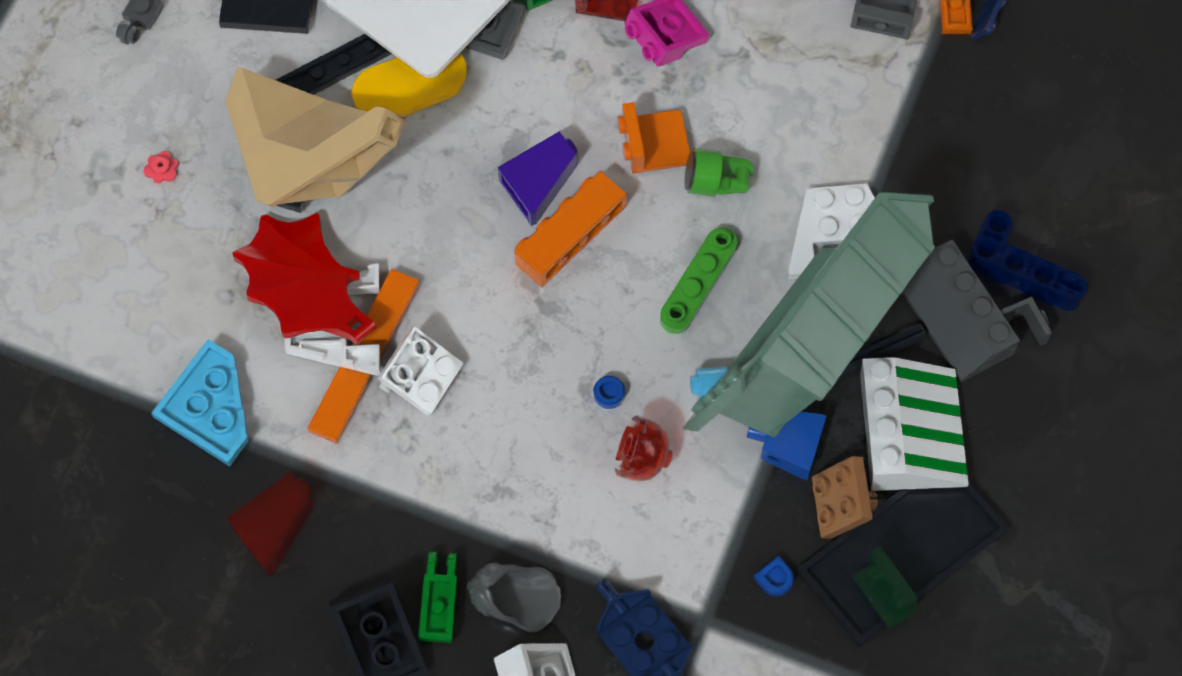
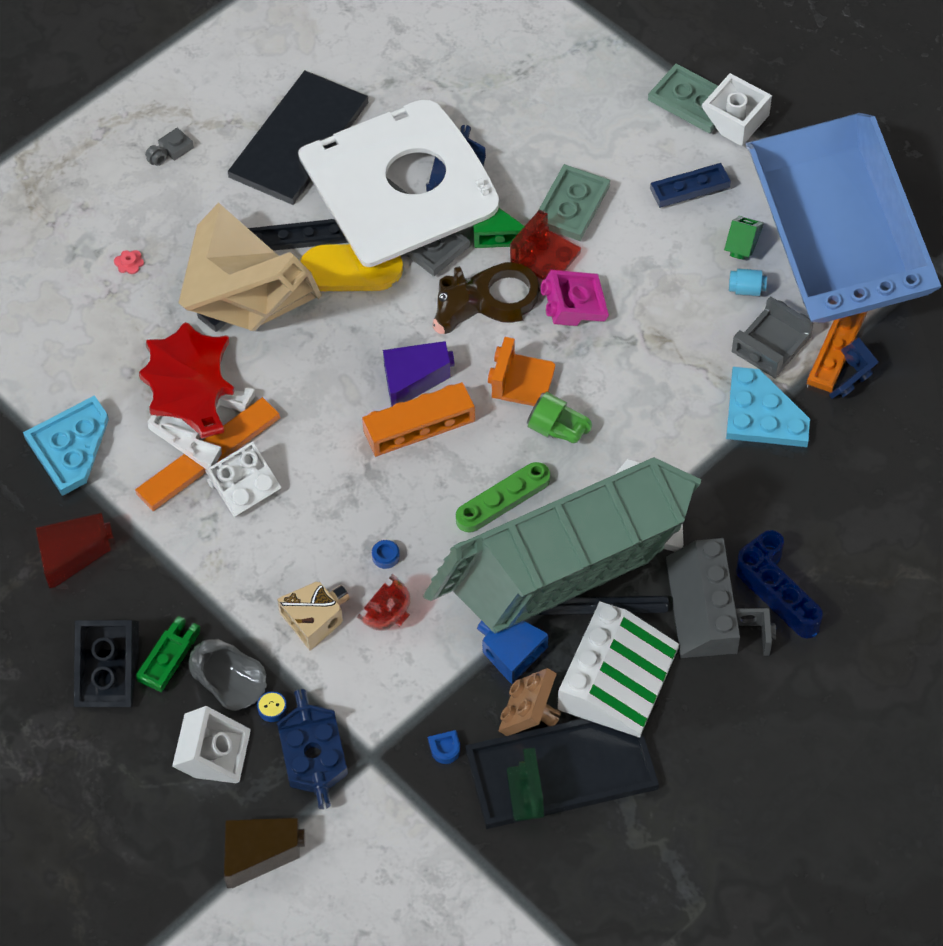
camera: 25 degrees right, 10 degrees down
none -> light yellow tile [257,692,287,722]
none -> tan torso [277,582,350,651]
none -> dark brown animal [433,262,540,334]
none -> medium azure plate [726,367,810,447]

